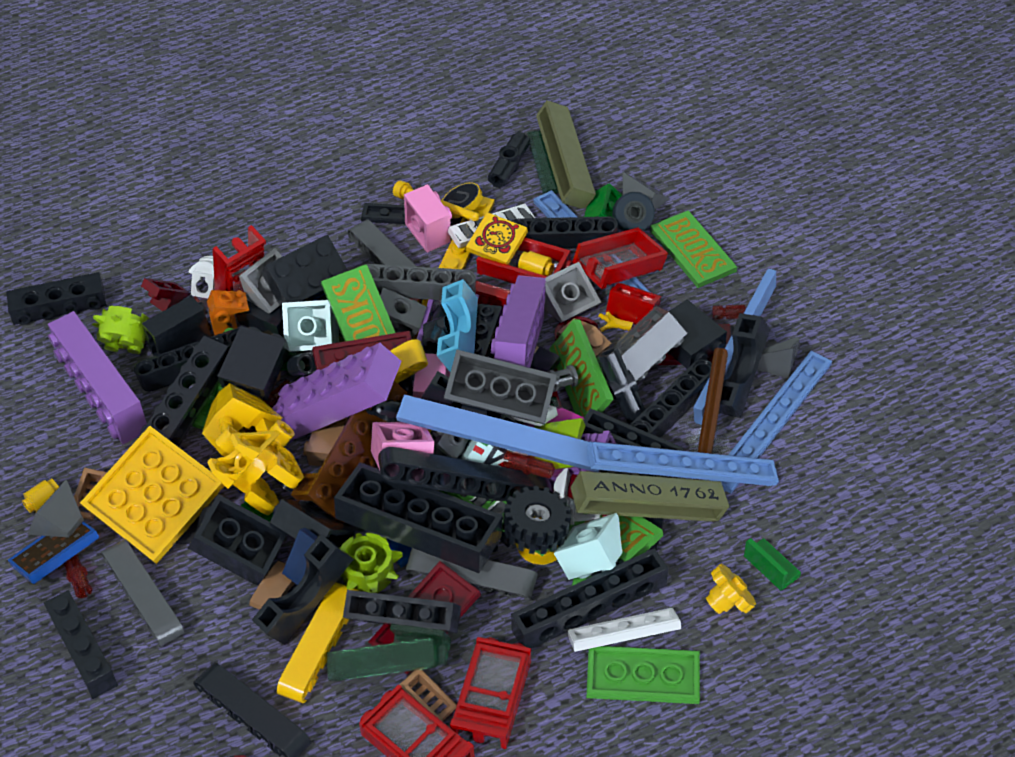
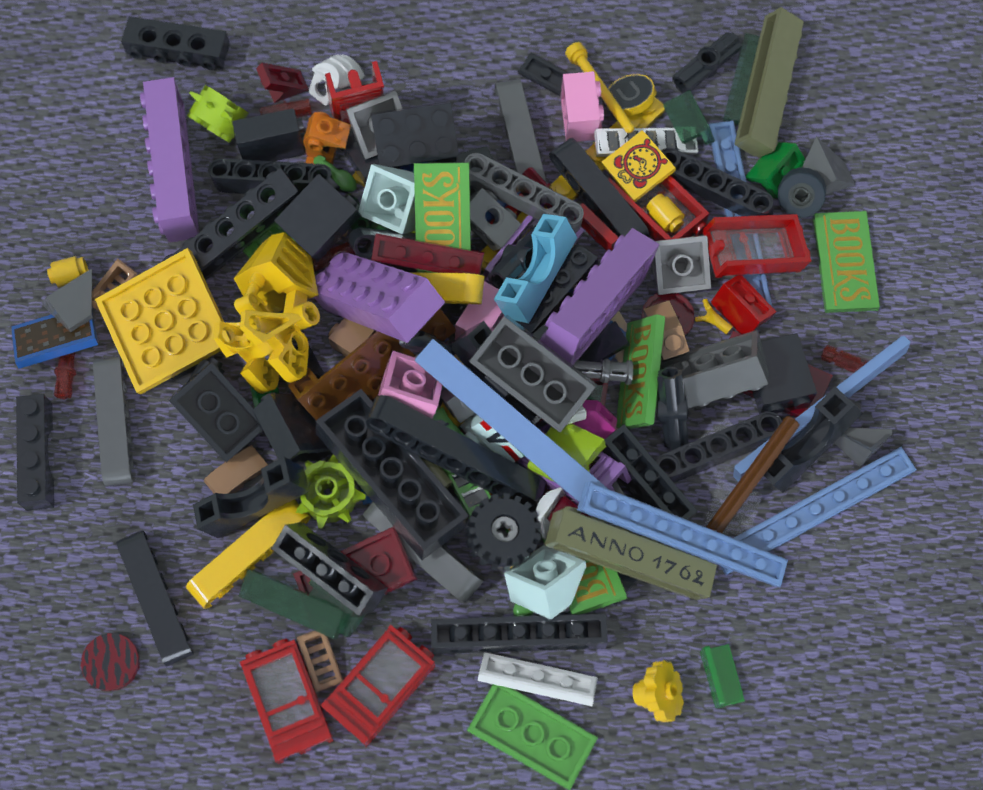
camera: 25 degrees right, 20 degrees up
dark blue tile [282,528,318,585] -> none
clear red axle [503,450,555,478] -> none
none -> black beam [549,138,650,237]
none -> clear green panel [663,90,715,145]

